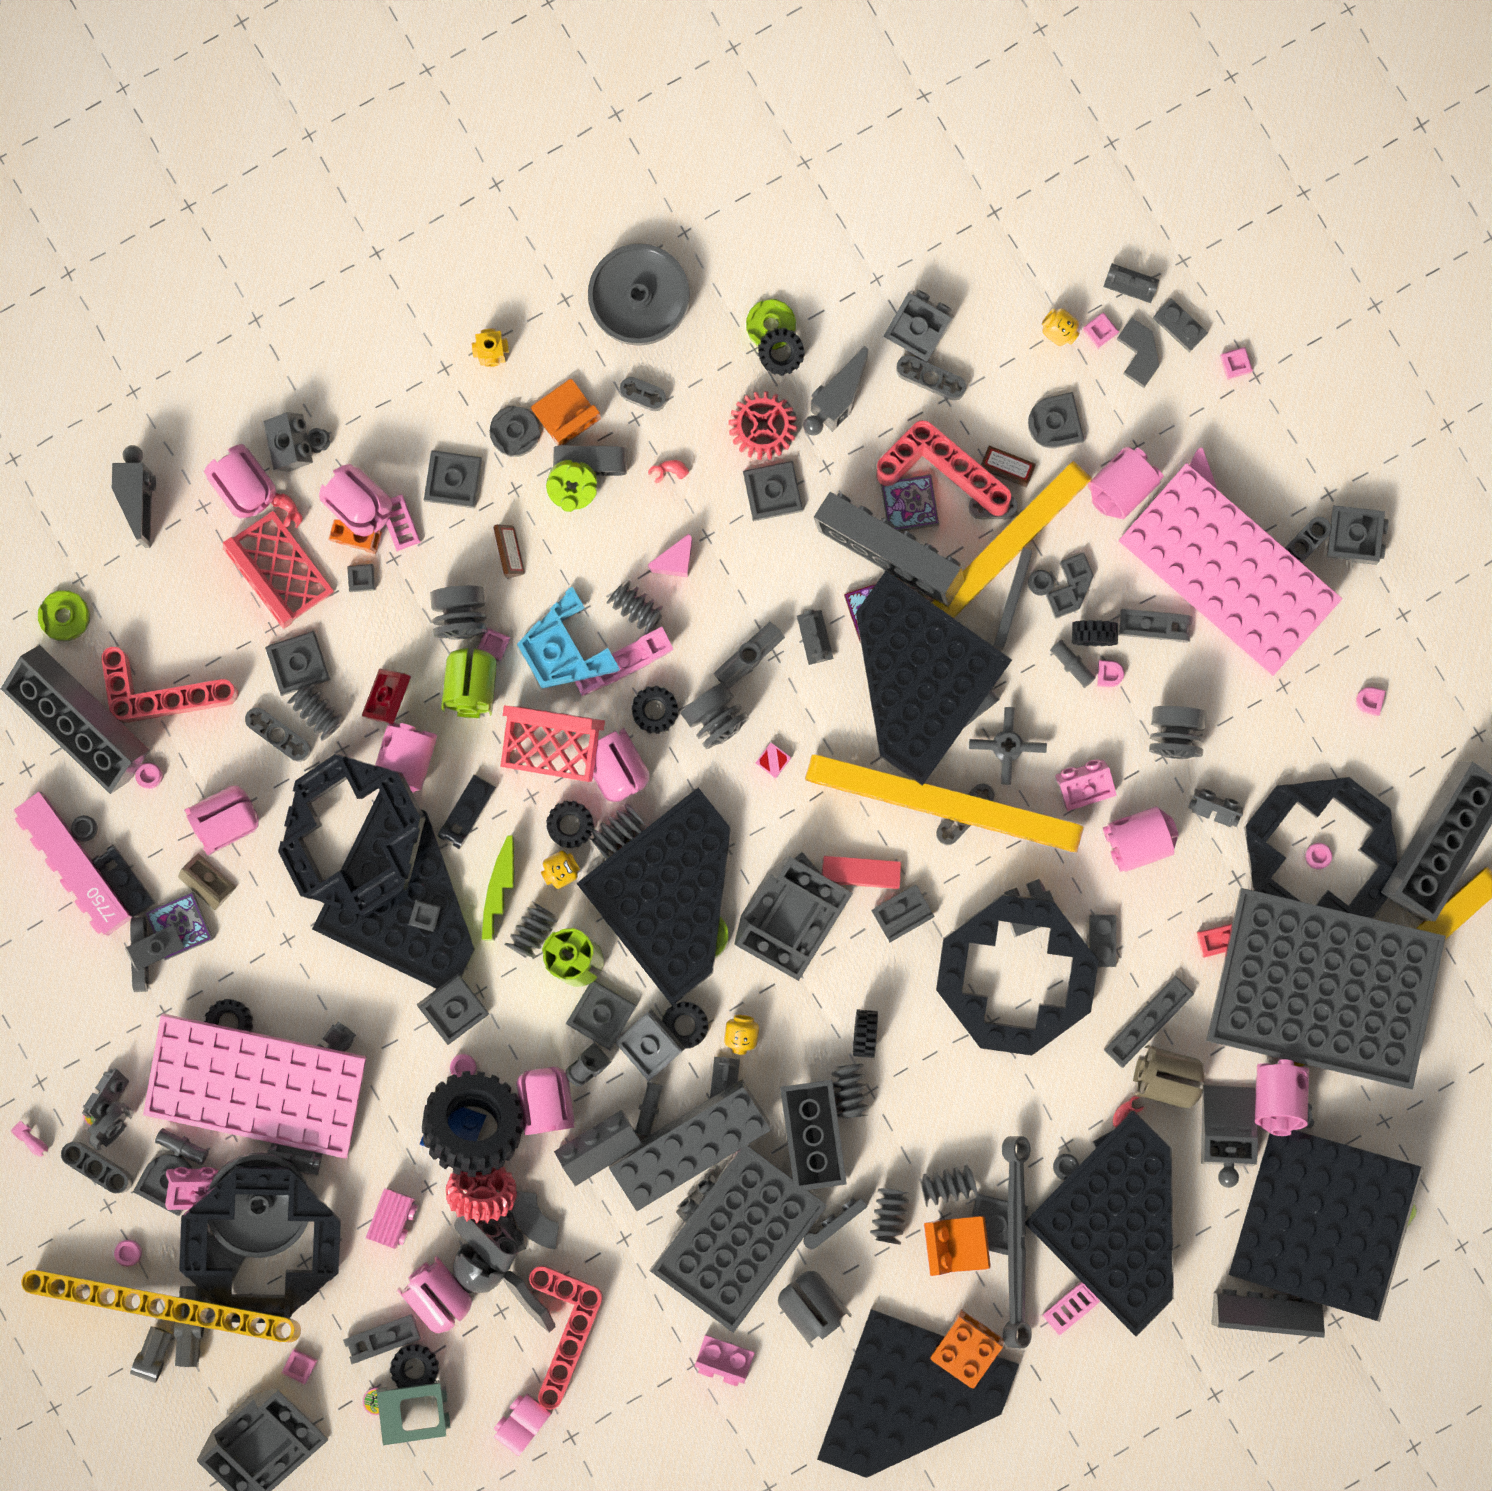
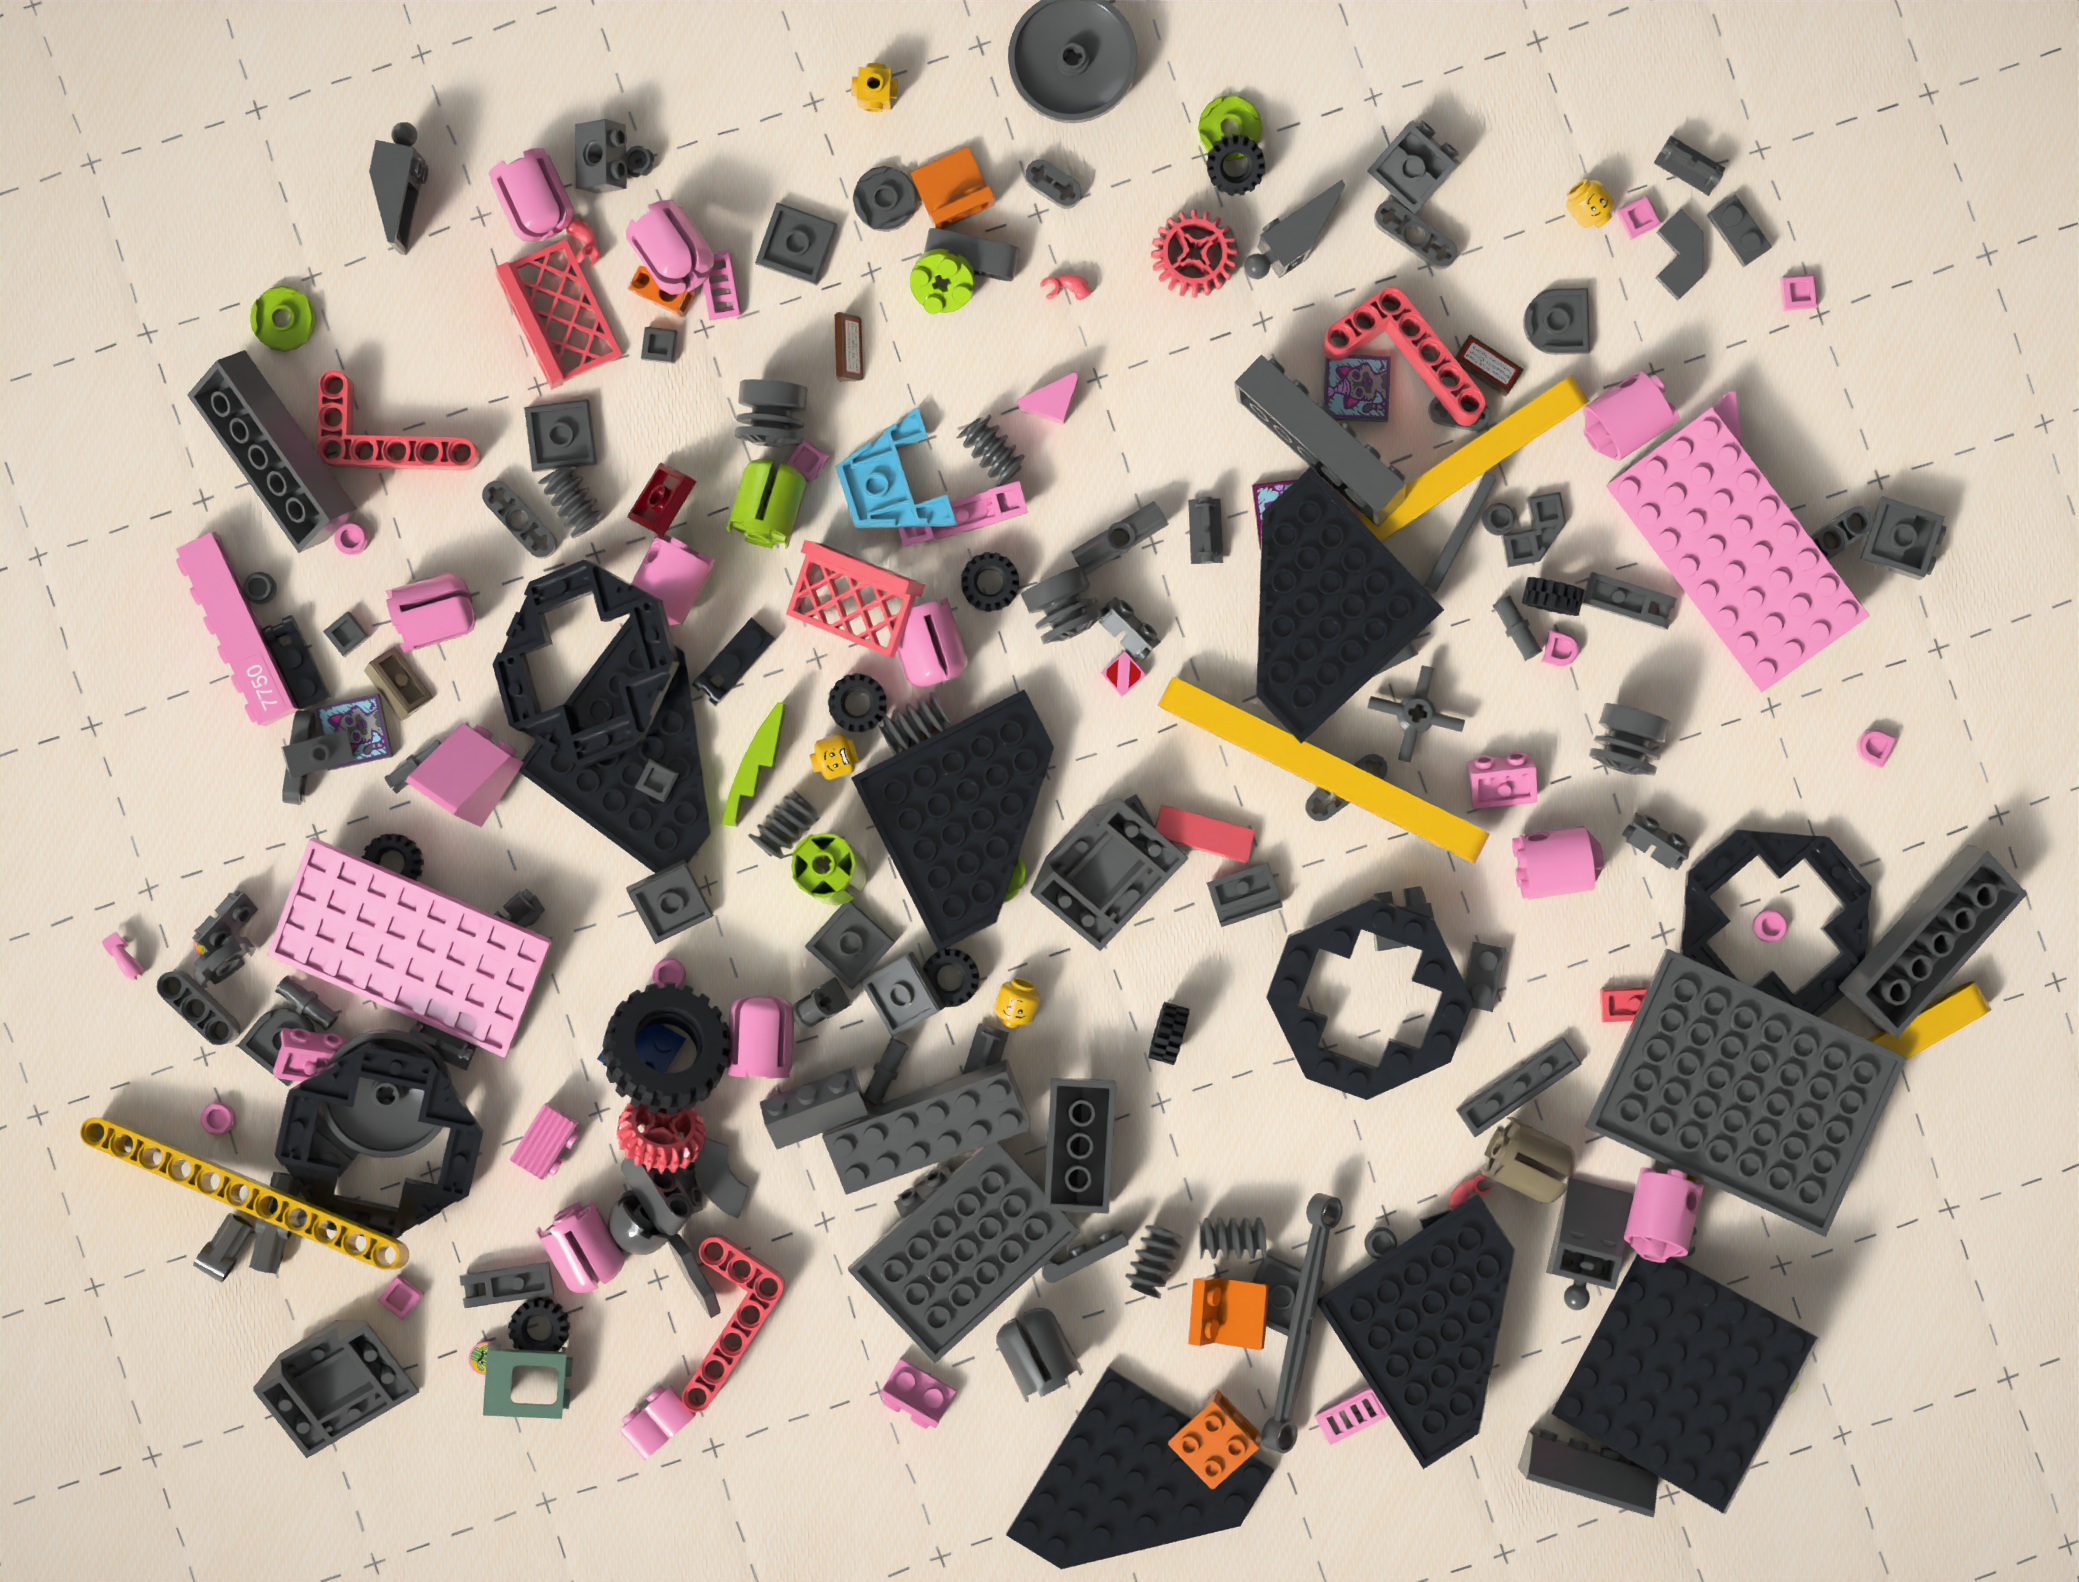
camera: 10 degrees right, 5 degrees up
dark grey tile [743,461,803,522] -> none
dark grey piece [831,1063,869,1119] -> none
none -> dark grey tile [323,611,370,657]
none -> dark grey pin [384,739,441,794]
none -> bright pink slope [405,723,524,828]
none -> hinge [1099,597,1161,660]

